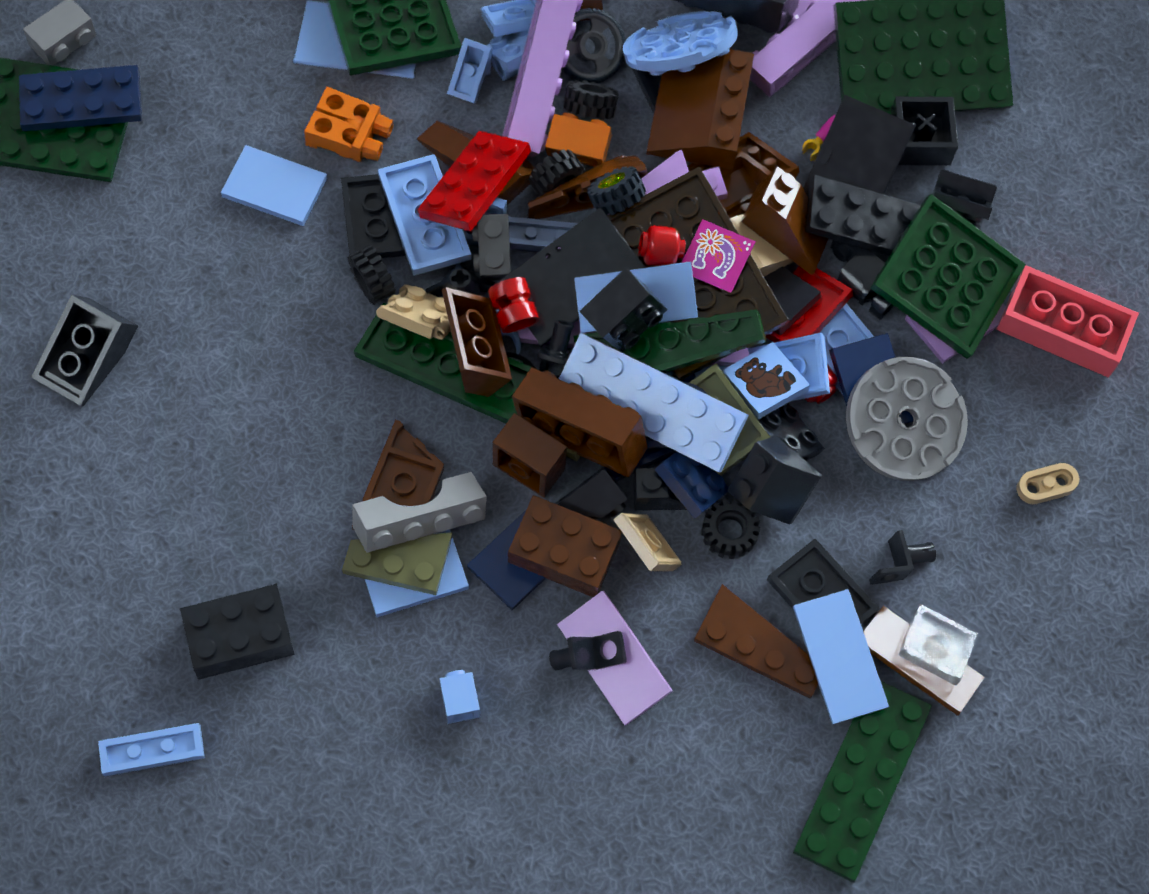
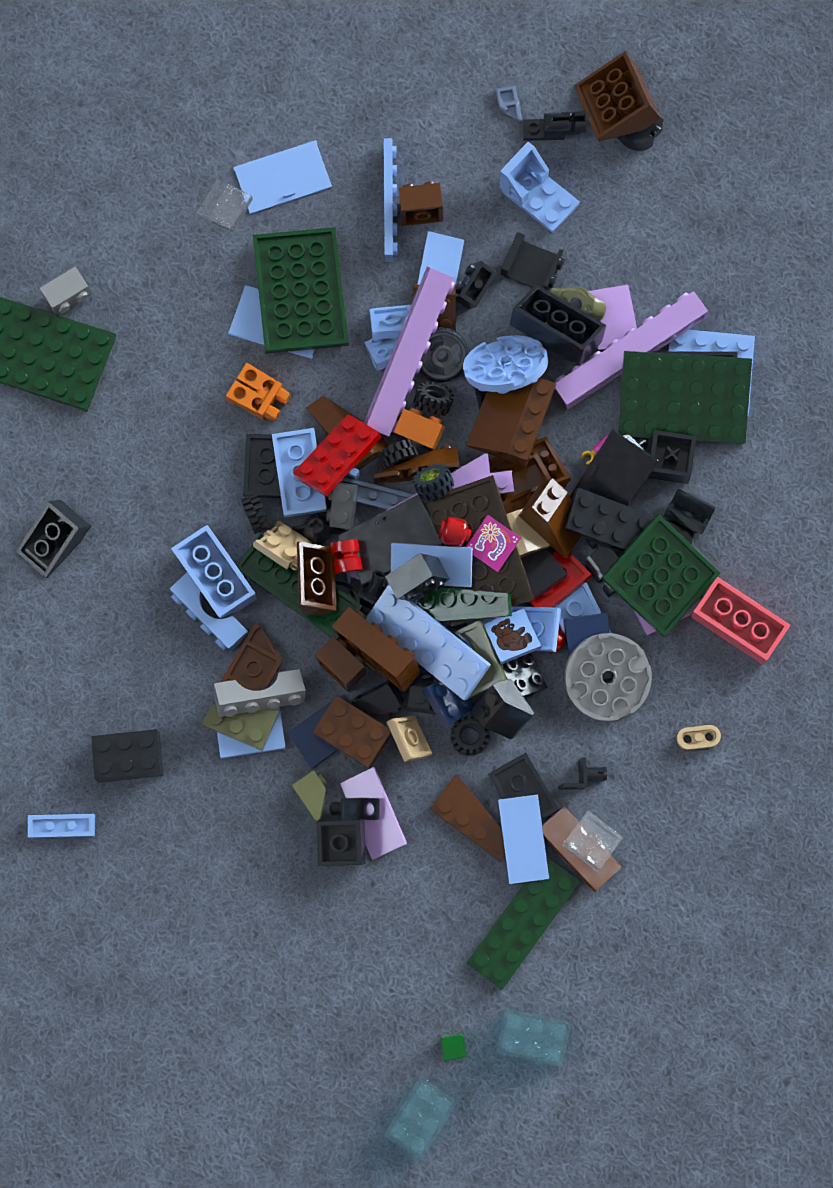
camera: 20 degrees right, 10 degrees up
dark blue plate [19,65,142,131] -> none
light blue tile [221,145,327,226] -> none
light blue brick [440,670,480,724] -> none
light blue slope [447,38,493,103] -> none
none -> light blue arch [170,572,248,652]
none -> light blue slope [171,525,257,618]
none -> olive slope [292,770,327,822]
none -> black brick [316,820,366,866]

